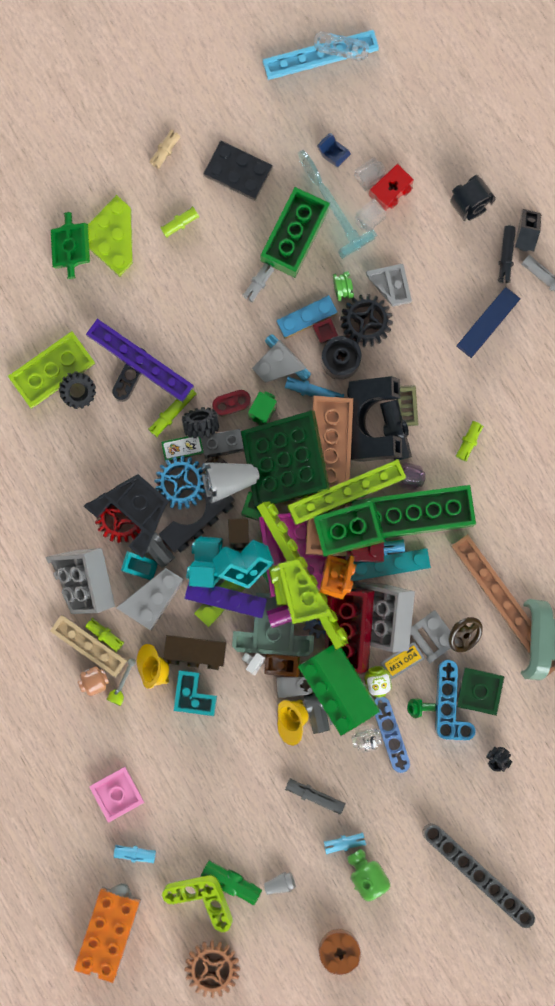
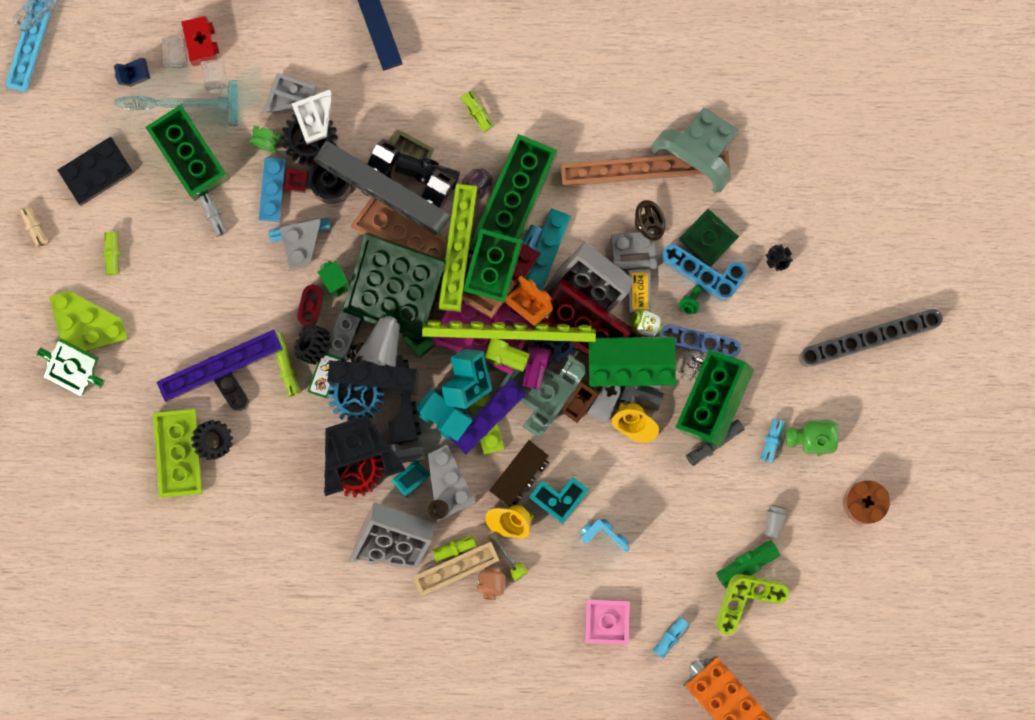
camera: 55 degrees left, 0 degrees up
nougat gear [185,940,240,998] -> none
dark brown brick [228,518,249,550] -> none
white tile [242,653,265,675] -> none
lime wing [278,559,333,624] -> none
dark azure pin [285,376,344,398] -> none
none -> white wing [292,90,332,144]
none -> dark grey beam [314,141,450,235]
none -> black arch [327,360,419,396]
none -> dark brown bush [428,500,449,520]
none -> medium azure bracket [579,519,630,552]
none -> green brick [675,350,754,448]

